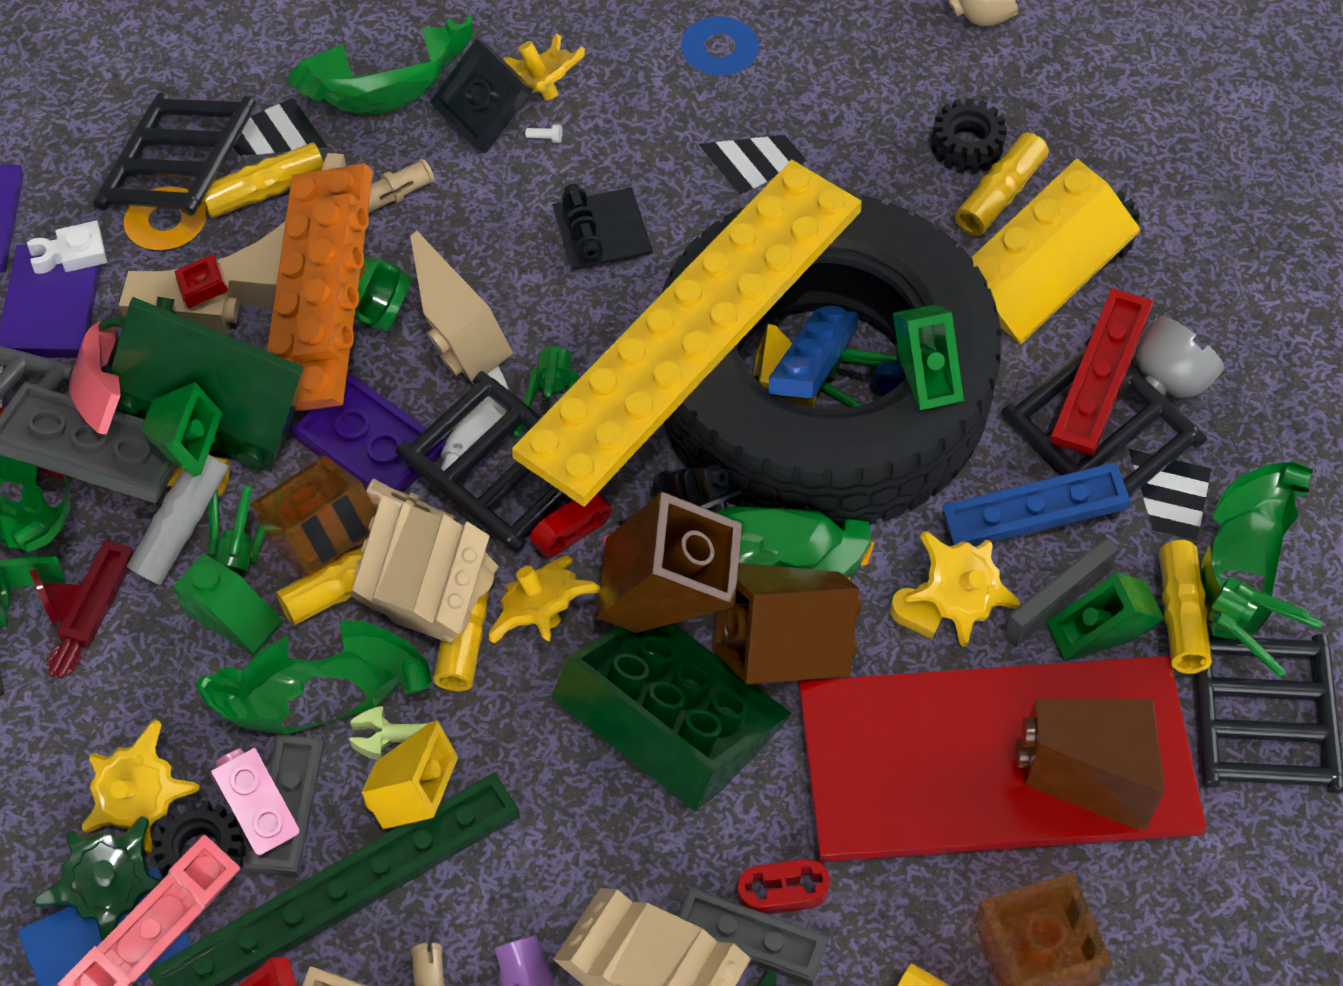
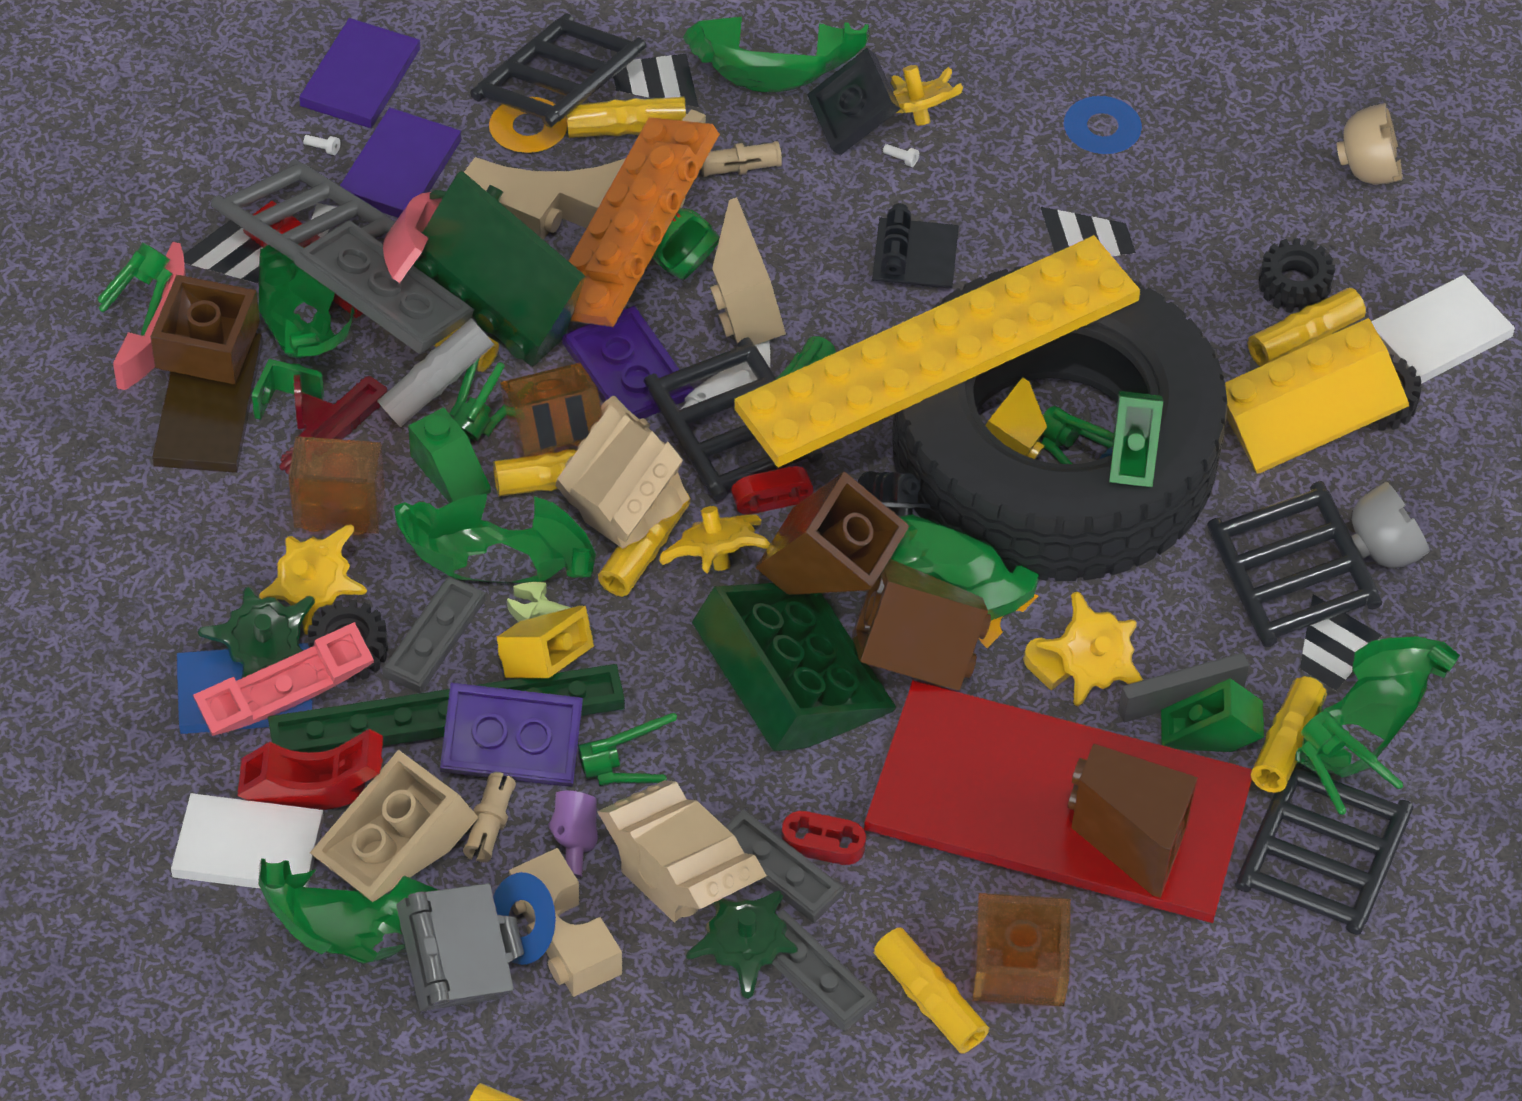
camera: 20 degrees right, 5 degrees down
white plate [27,221,108,274] -> none
green slope [141,382,223,477] -> none
red tile [174,254,229,309] -> none
bright pink bracket [211,748,299,856] -> none
blue plate [769,306,858,398] -> none
blue plate [942,462,1130,547] -> none
red plate [1051,288,1153,457] -> none
none -> clear orange brick [289,437,385,535]
none -> dark purple tile [440,683,583,787]
none -> green plant [578,713,677,786]
none -> white tile [1371,275,1515,384]

